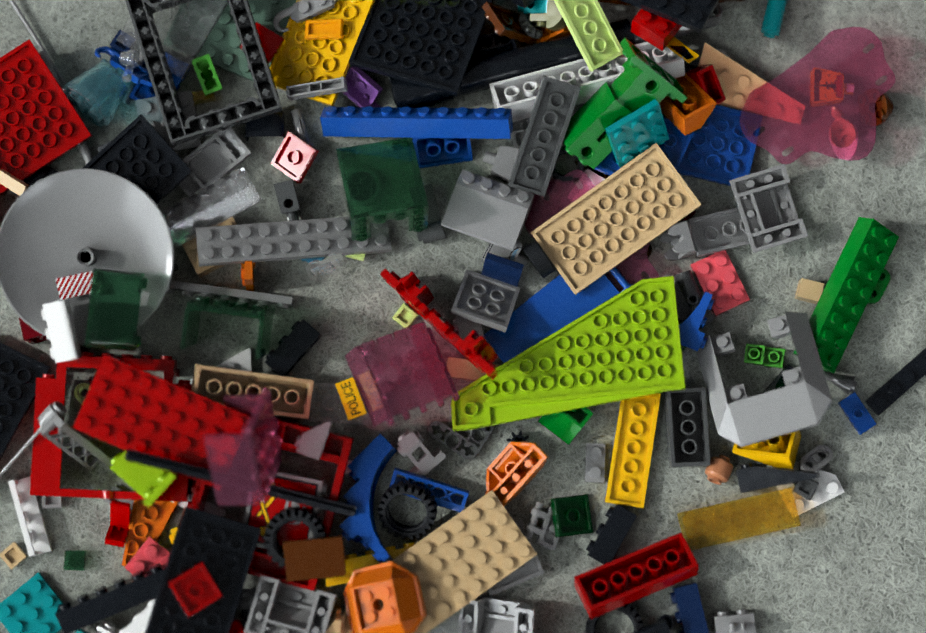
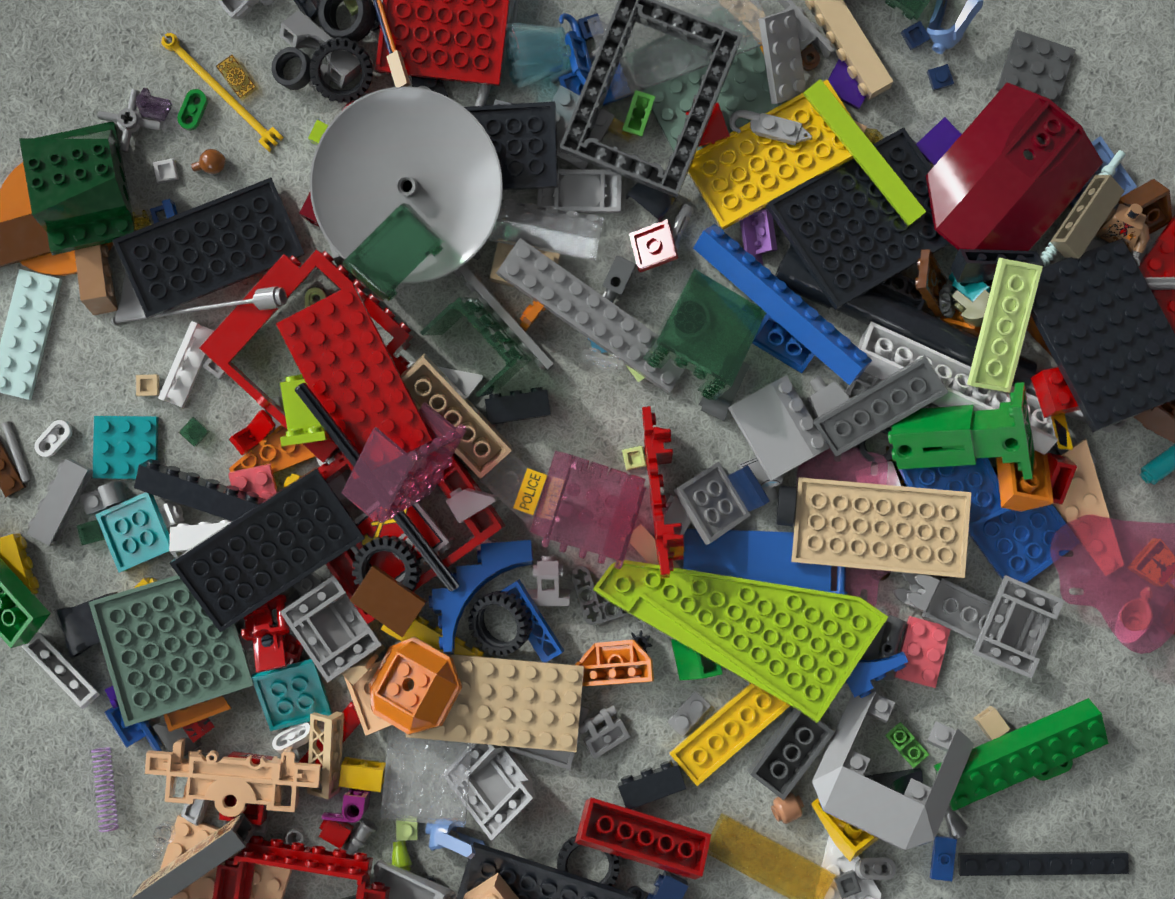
camera: 40 degrees right, 5 degrees up
light grey fence [40,415,112,471] -> none
white slope [41,299,82,363] -> none
sticker [56,271,97,300] -> none
clear bar [119,49,139,82] -> none
red tile [168,562,223,617] -> none
light grey piece [286,77,348,101] -> none
light orange tile [305,19,344,41] -> none
dark green tile [551,494,593,538] -> none
teal plate [605,99,669,168] -> none
black slope [736,463,820,493] -> none

